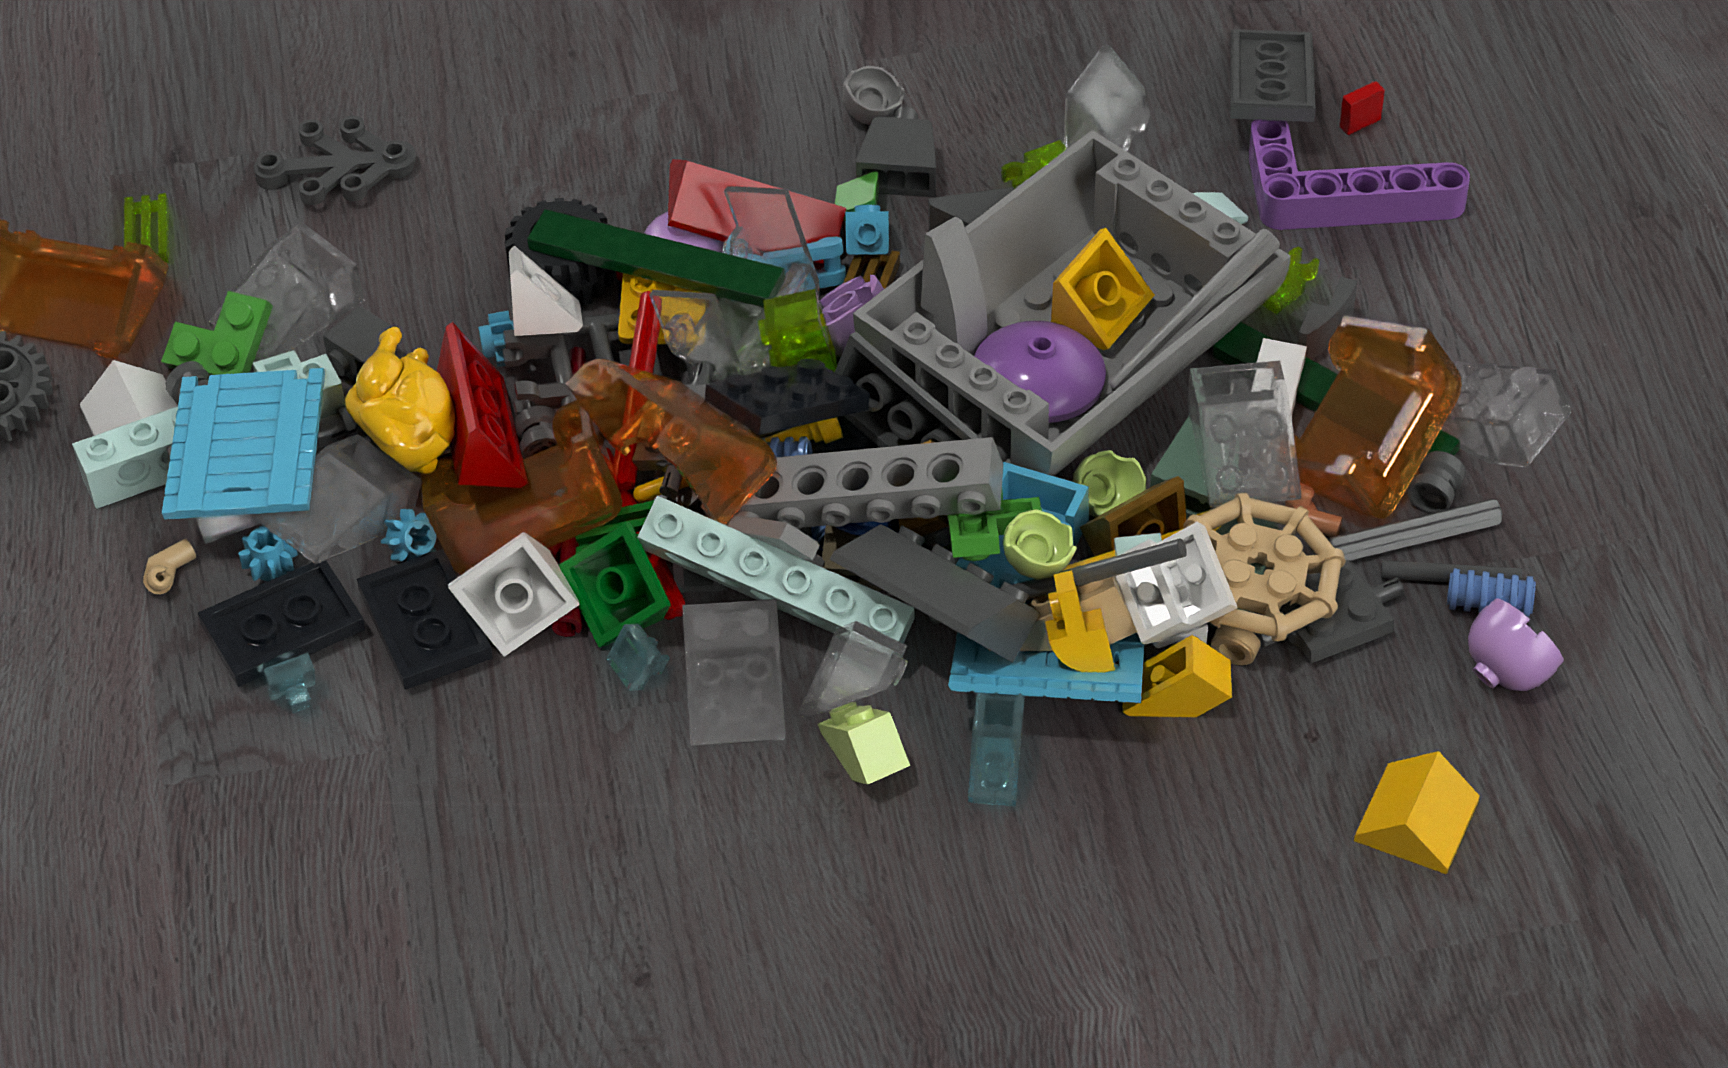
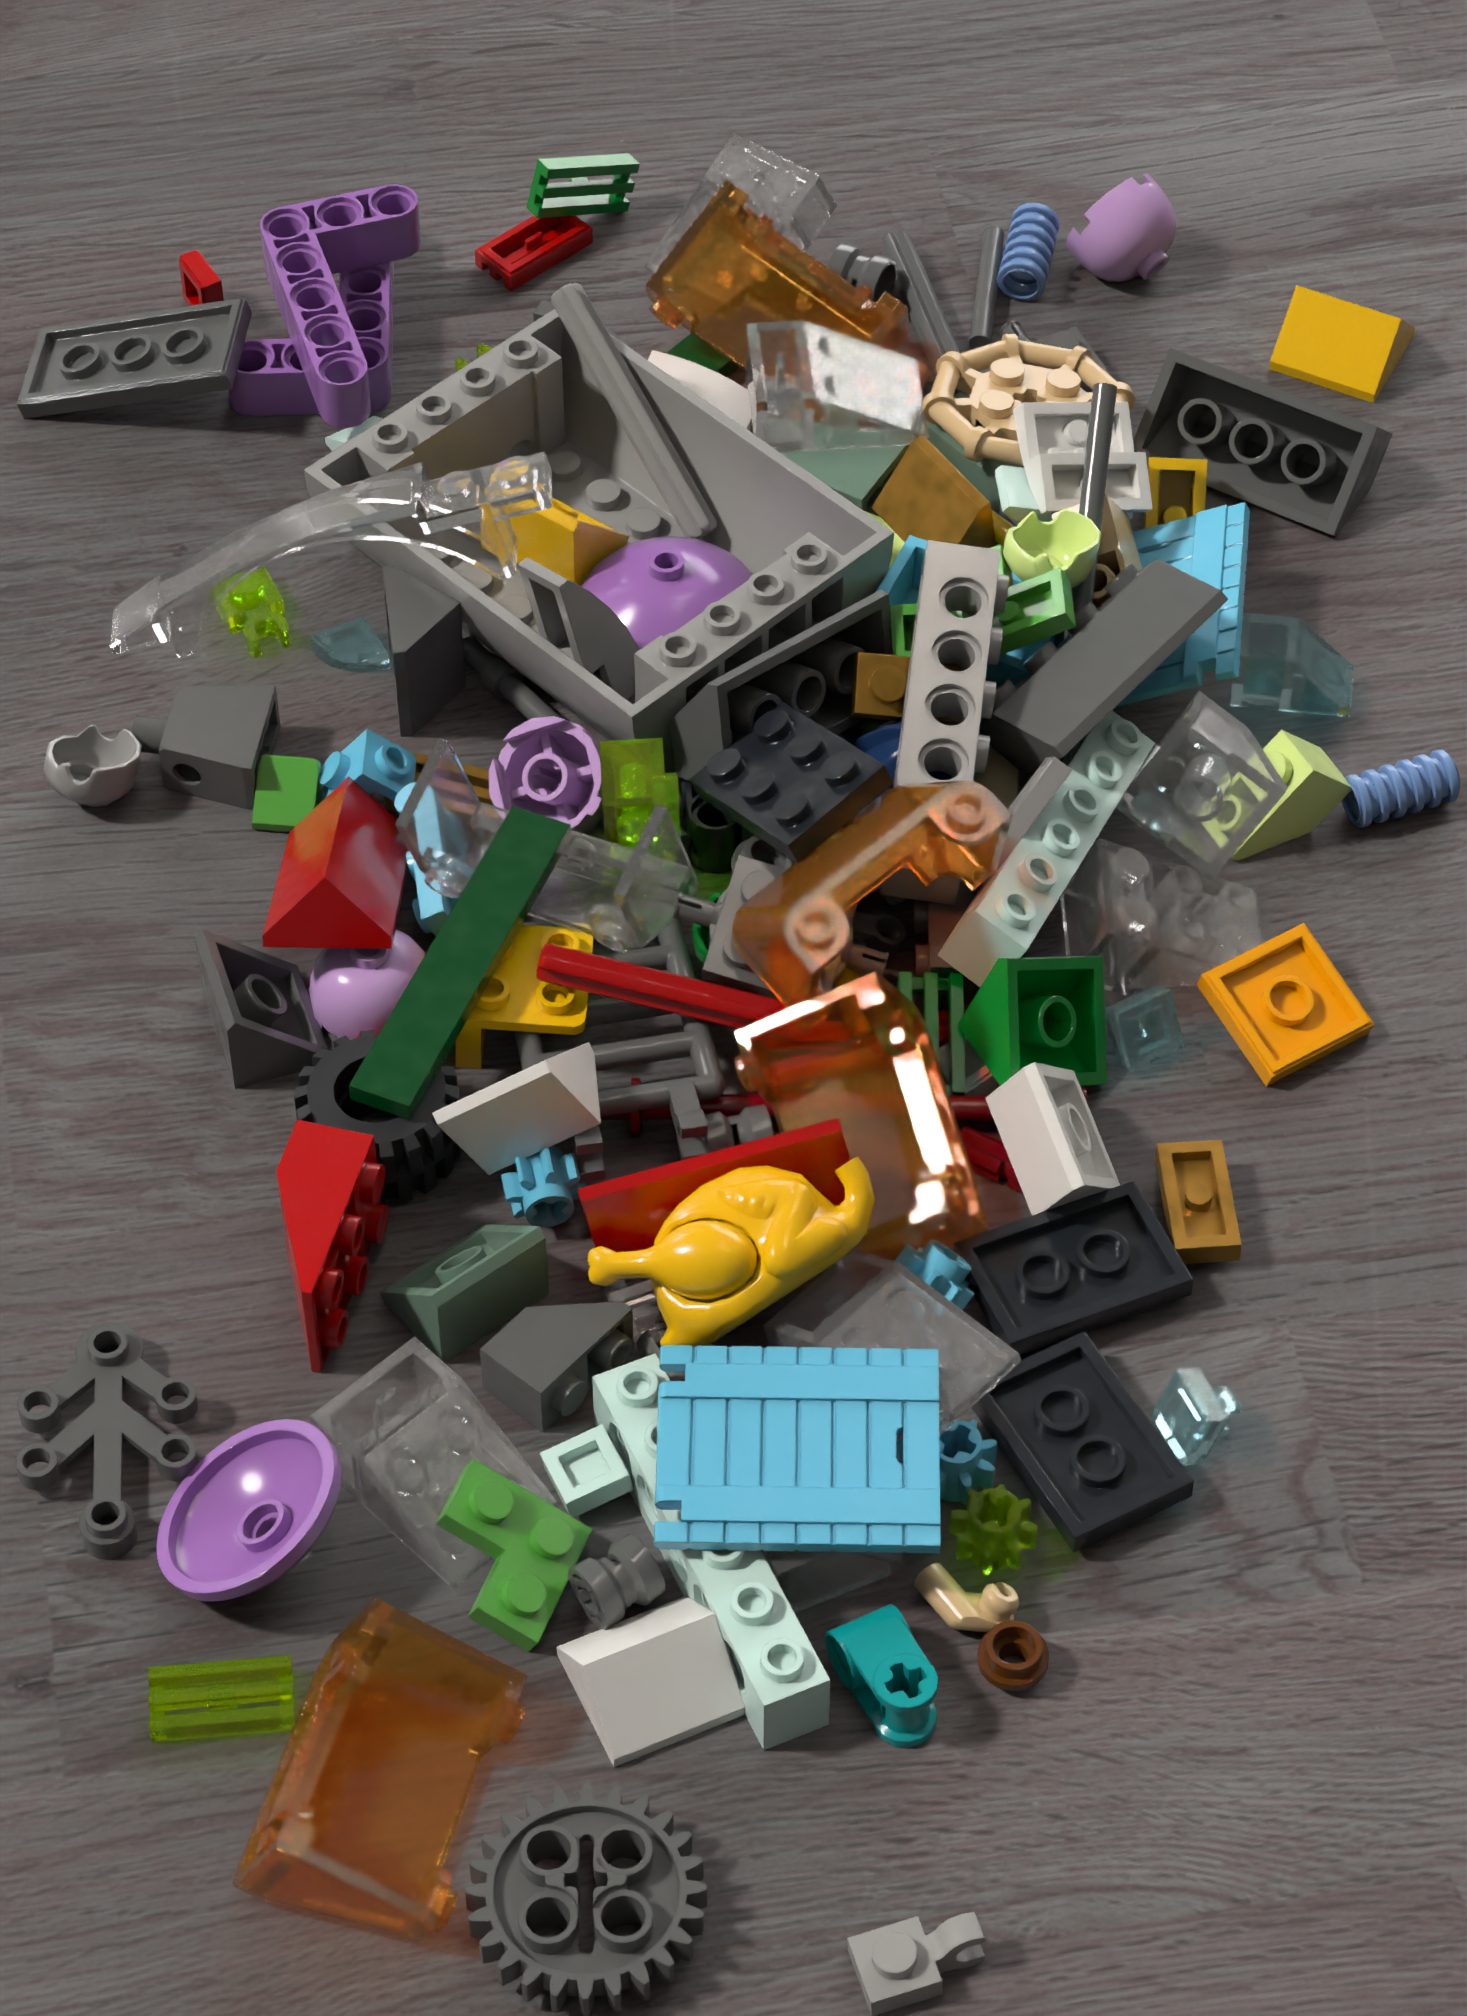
camera: 90 degrees left, 0 degrees up
yellow brick [1045,570,1115,672] -> none
clear slope [1064,44,1150,152] -> none
none -> clear slope [110,452,552,658]
none -> medium lavender dish [156,1419,342,1602]
none -> dark grey slope [195,929,328,1089]
none -> medium lavender beam [260,184,421,428]
none -> red slope [276,1119,389,1373]
none -> sand green slope [379,1224,549,1364]
none -> red tile [475,215,593,291]
none -> green tile [526,153,640,218]
none -> teal piece [824,1604,938,1748]
none -> clear neon green gear [950,1484,1038,1575]
none -> reddish brown plate [977,1621,1049,1691]
none -> dark grey slope [1133,348,1393,536]
none -> pearl gold plate [1155,1140,1242,1264]
none -> light orange plate [1196,923,1374,1087]
none -> medium blue piece [1342,750,1460,828]

